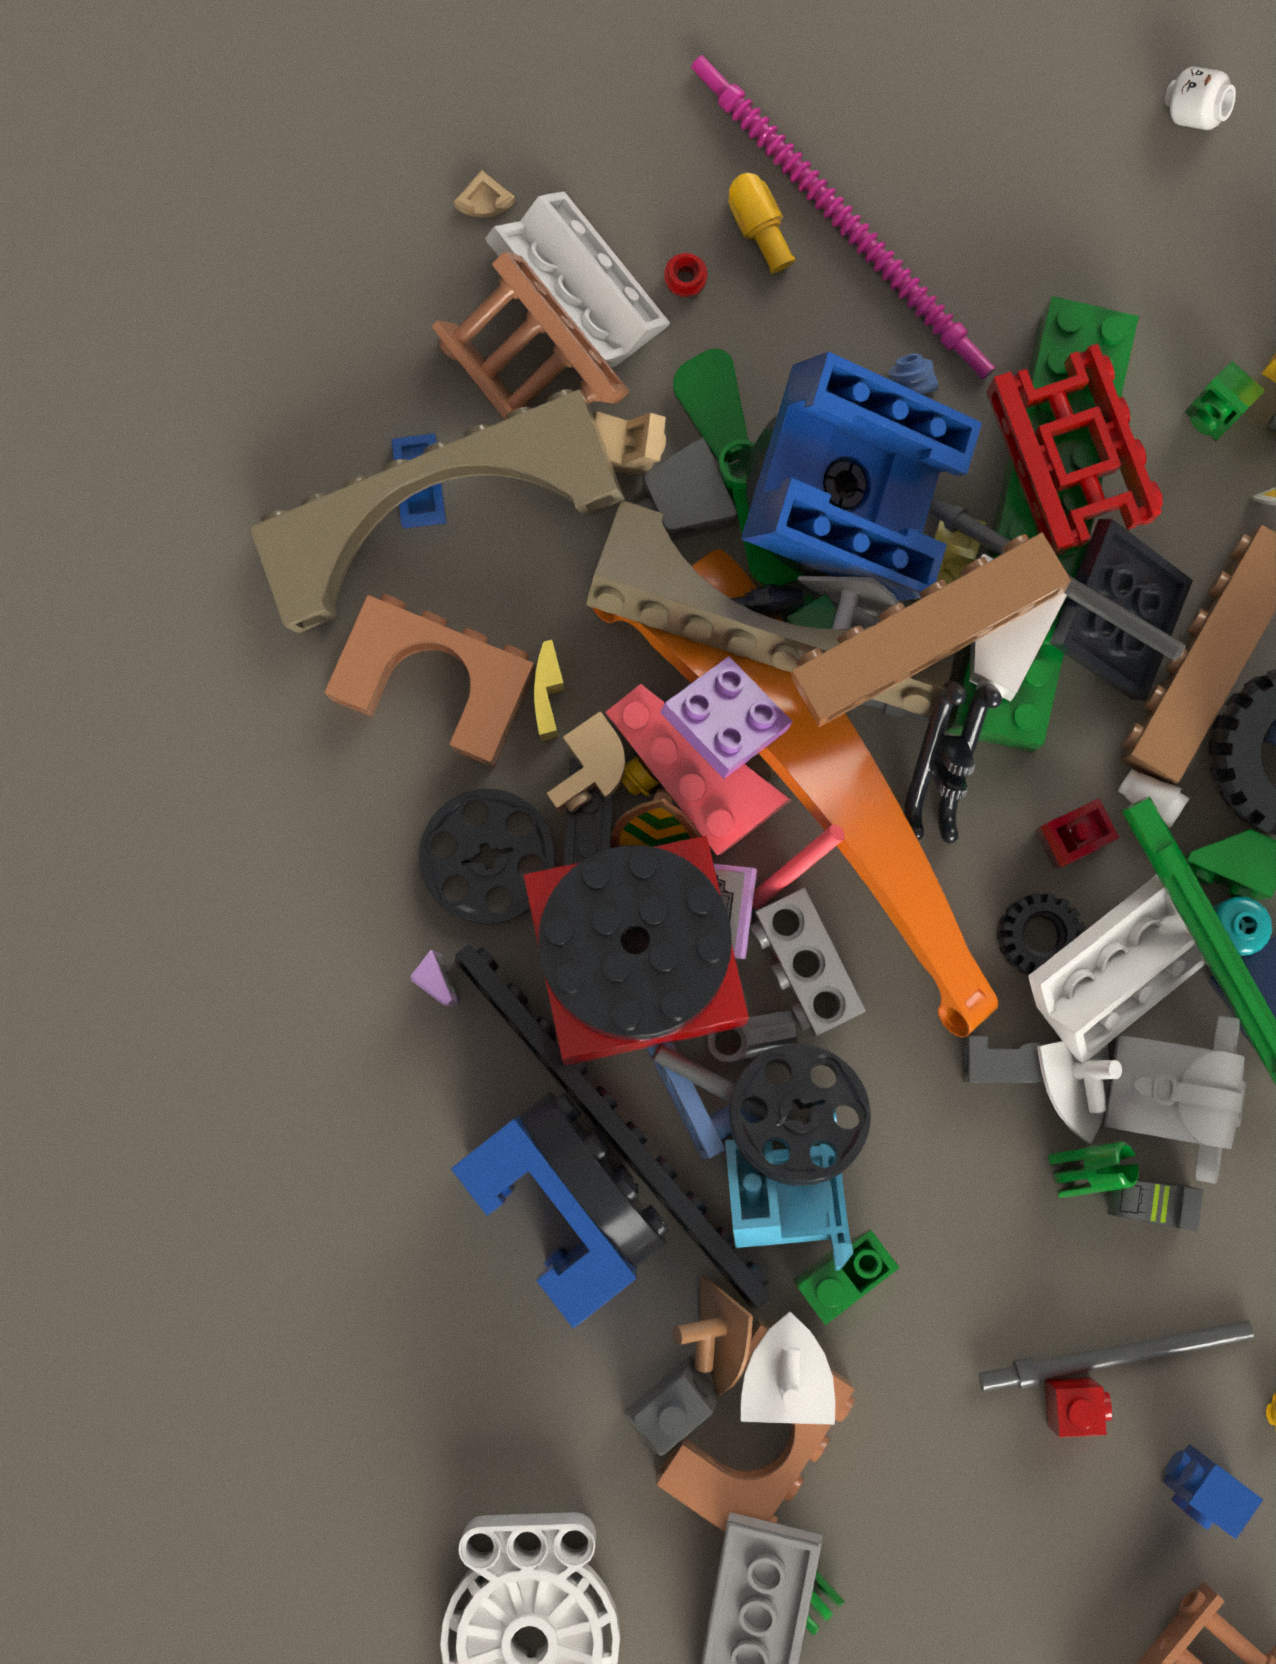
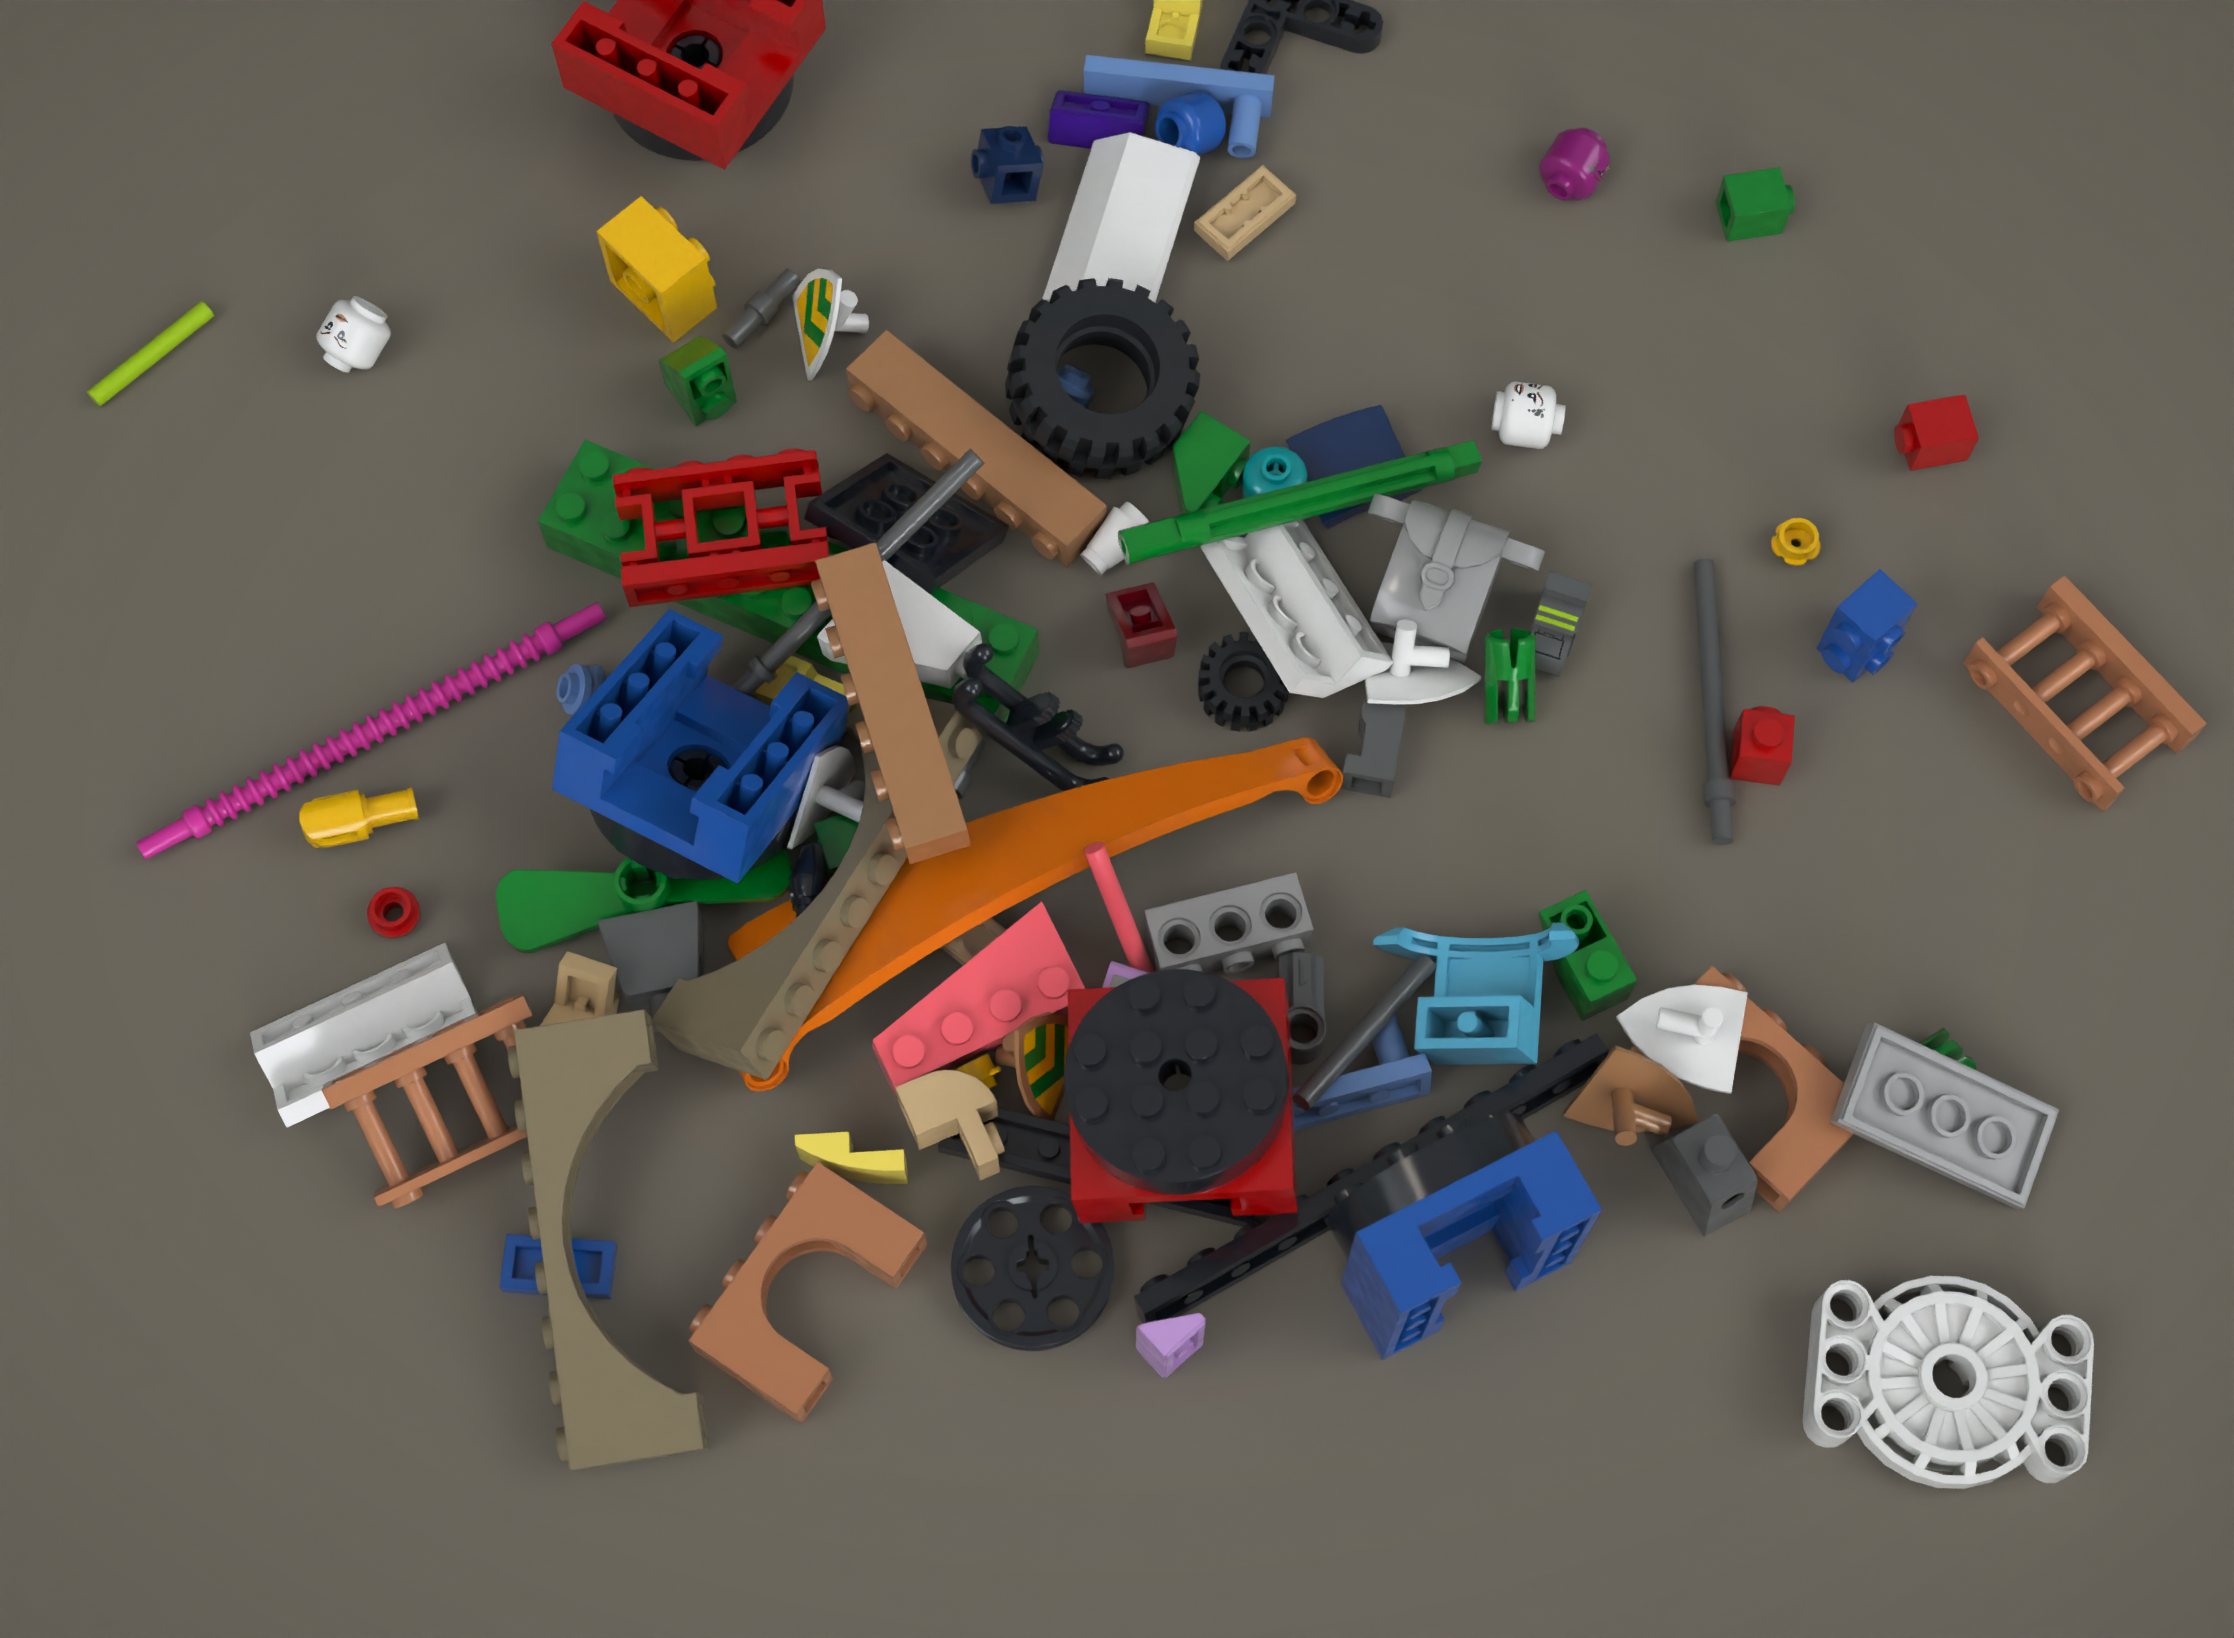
camera: 80 degrees left, 15 degrees down
tan tile [454,170,516,218] -> none
medium lavender plate [660,657,793,779] -> none
black wedge [729,1044,871,1186] -> none

